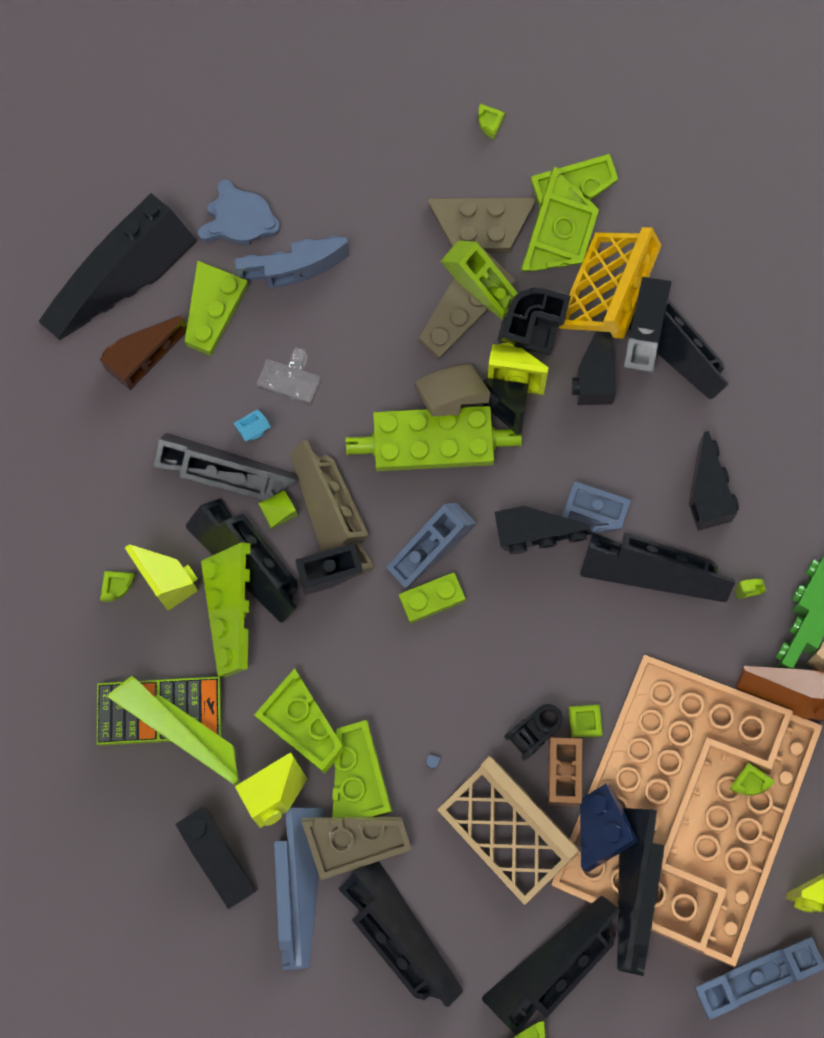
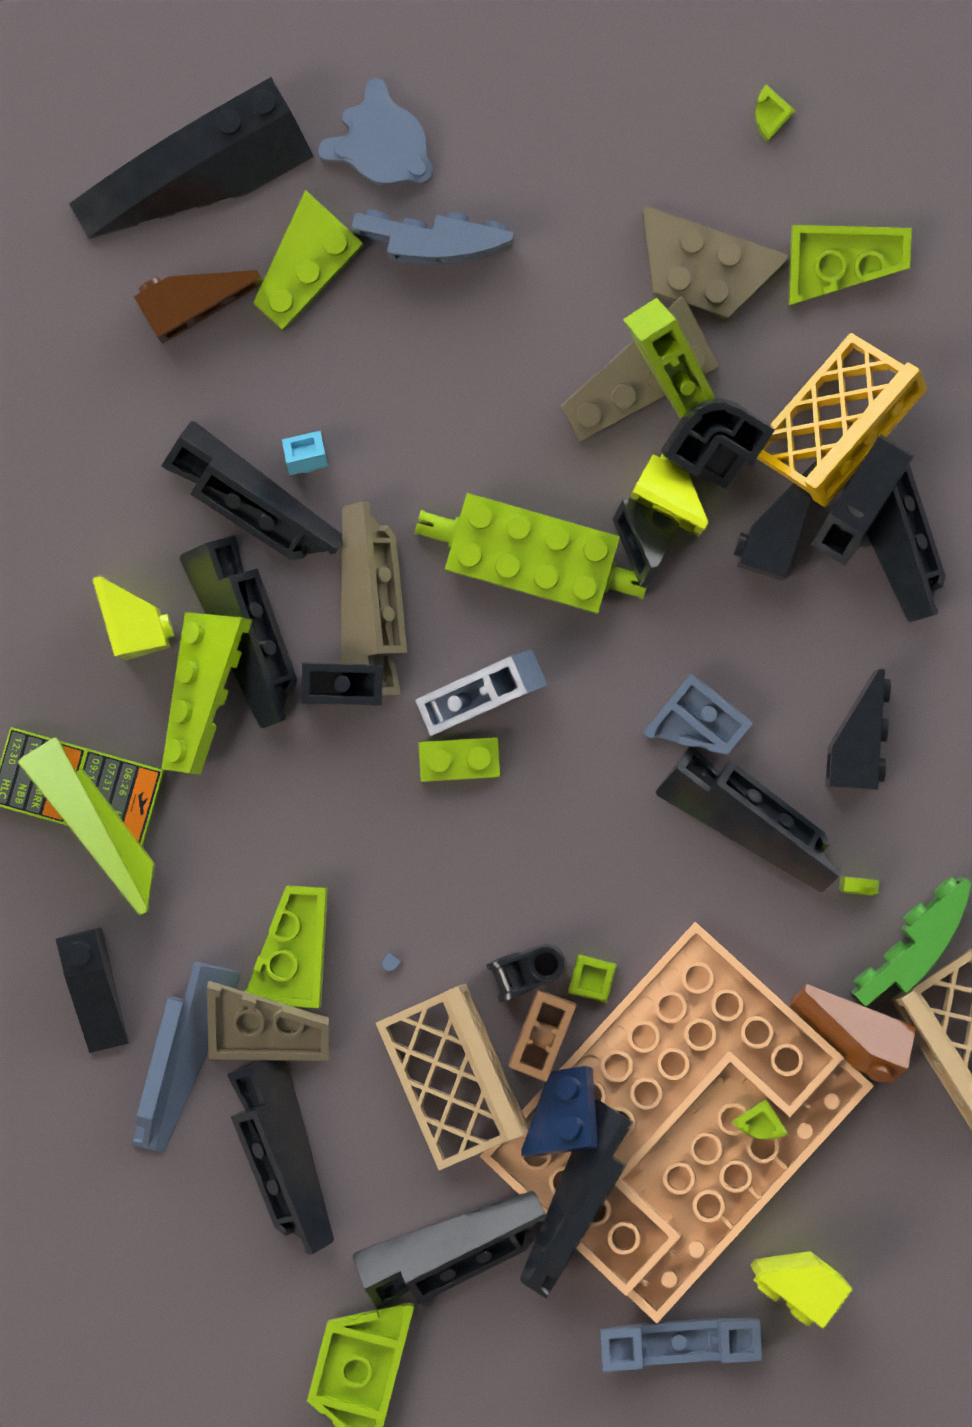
camera: 15 degrees right, 15 degrees up
lime tile [100,571,136,602] -> none
neon yellow slope [235,752,308,828] -> none
lime wing [254,668,345,774] -> none
clear plate [256,347,322,406] -> none
lime slope [258,490,298,529] -> none
dark tan slope [414,364,490,416] -> none
black slope [494,506,593,554] -> none
lime wing [520,167,599,272] -> none

